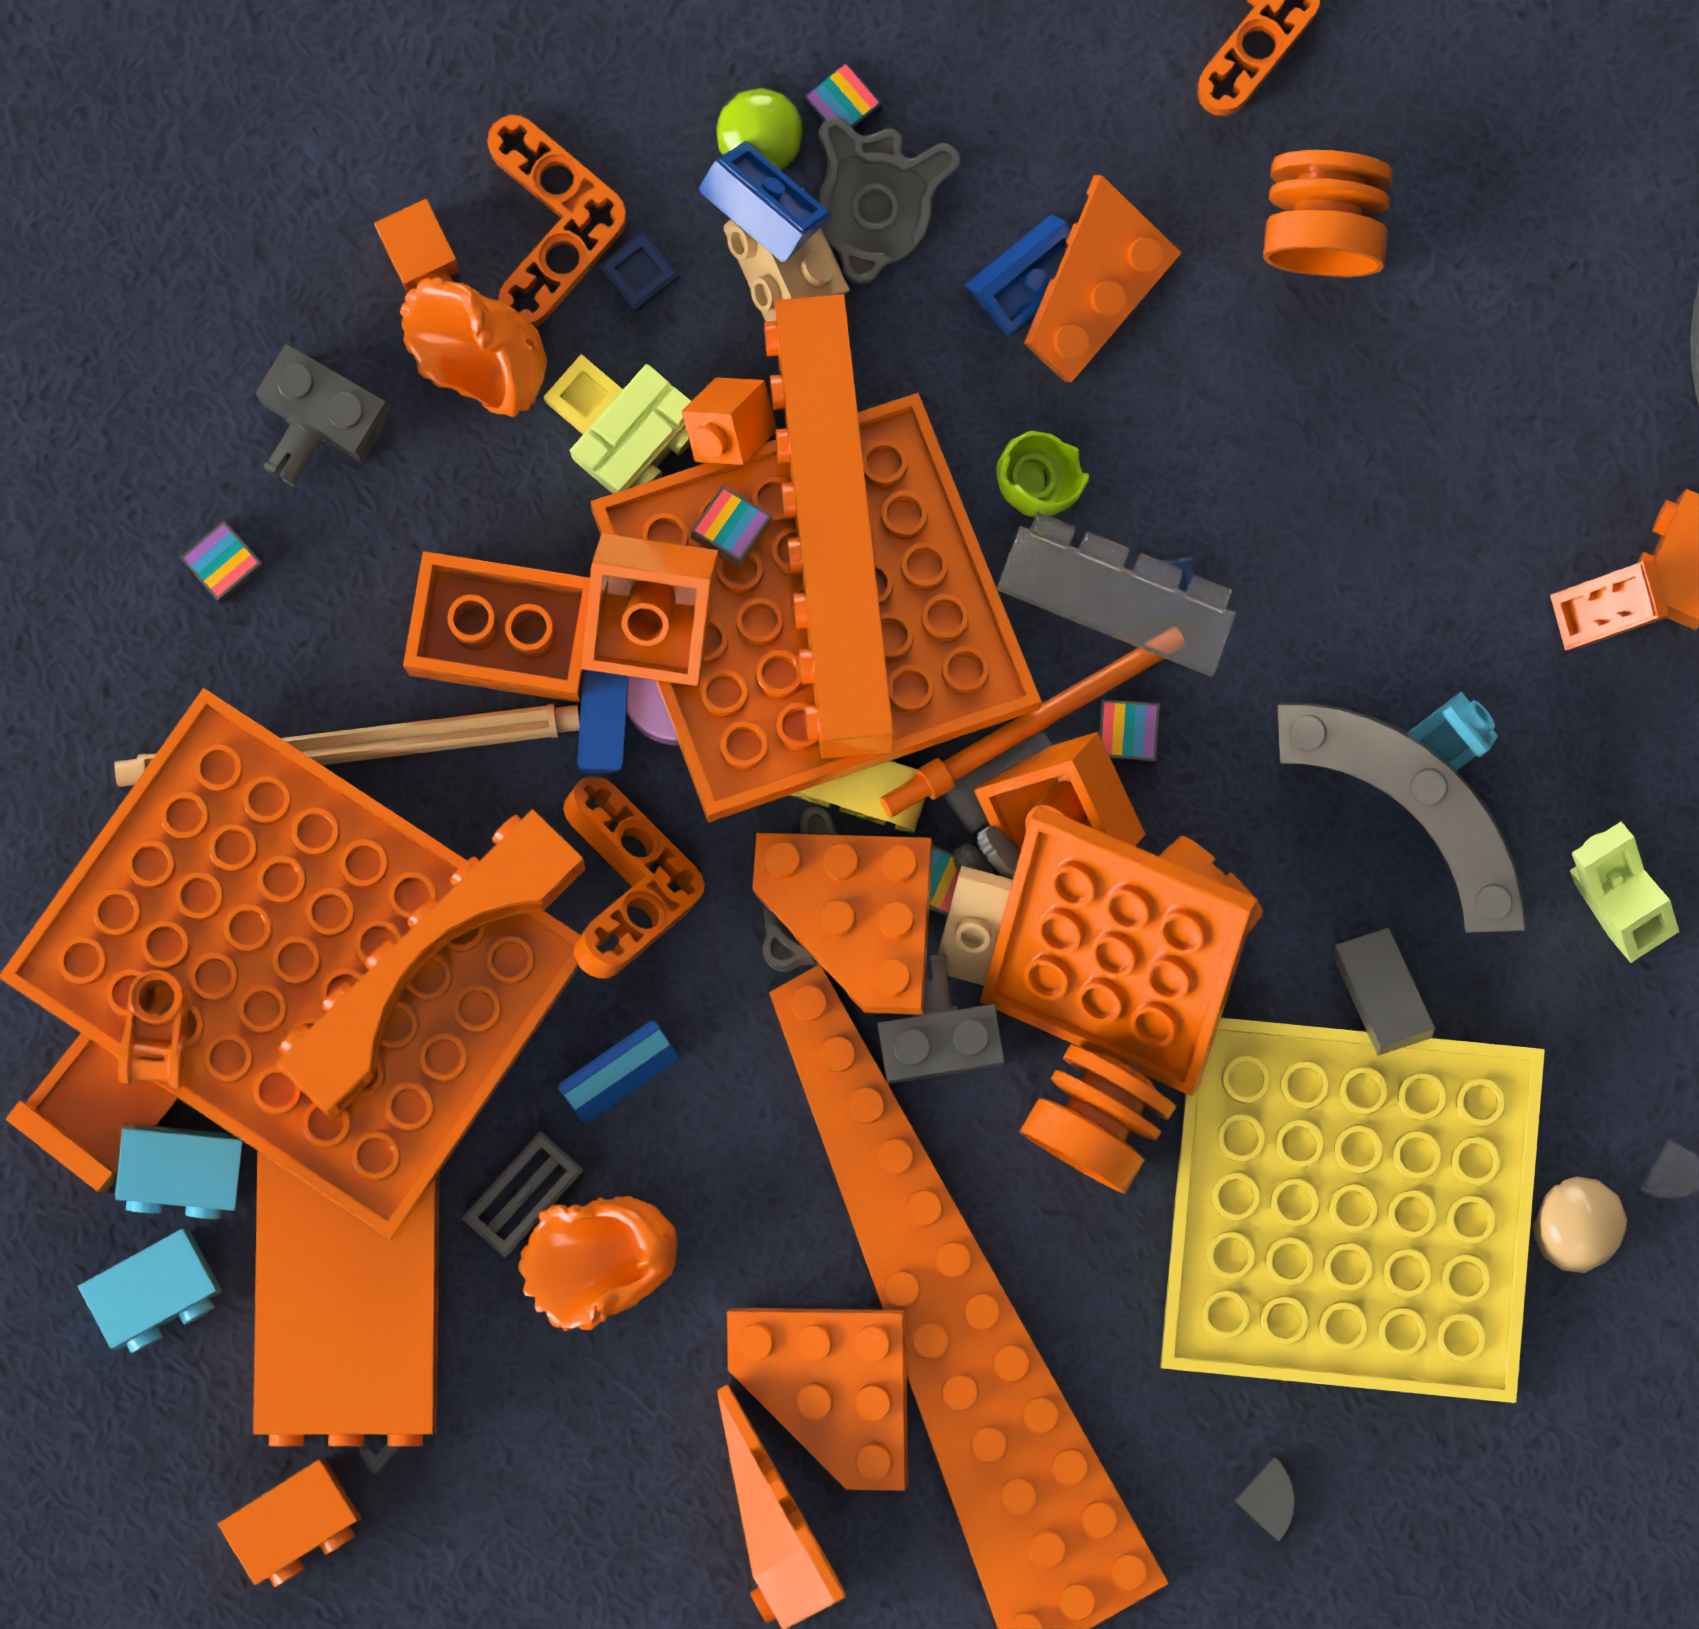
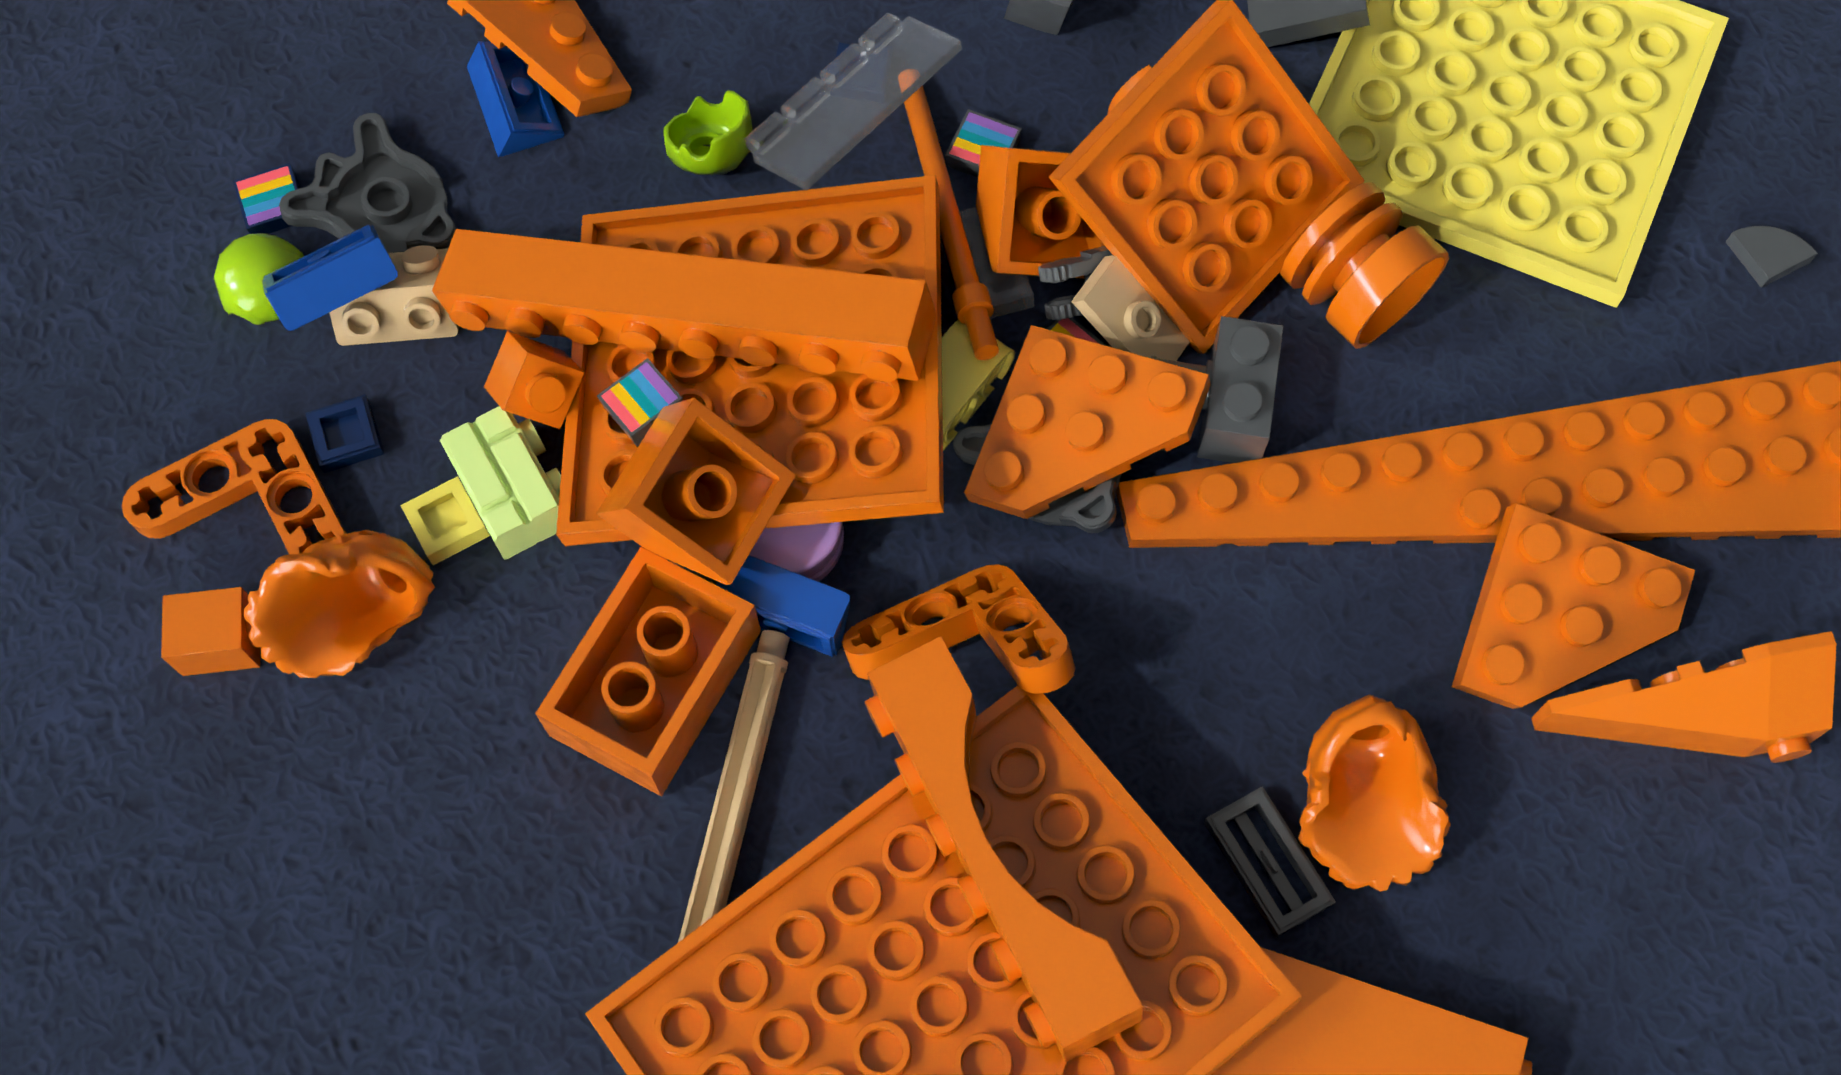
camera: 70 degrees left, 15 degrees down
tile [180,520,264,603] -> none
dark grey brick [256,344,392,487] -> none
blue slope [558,1021,679,1124] -> none

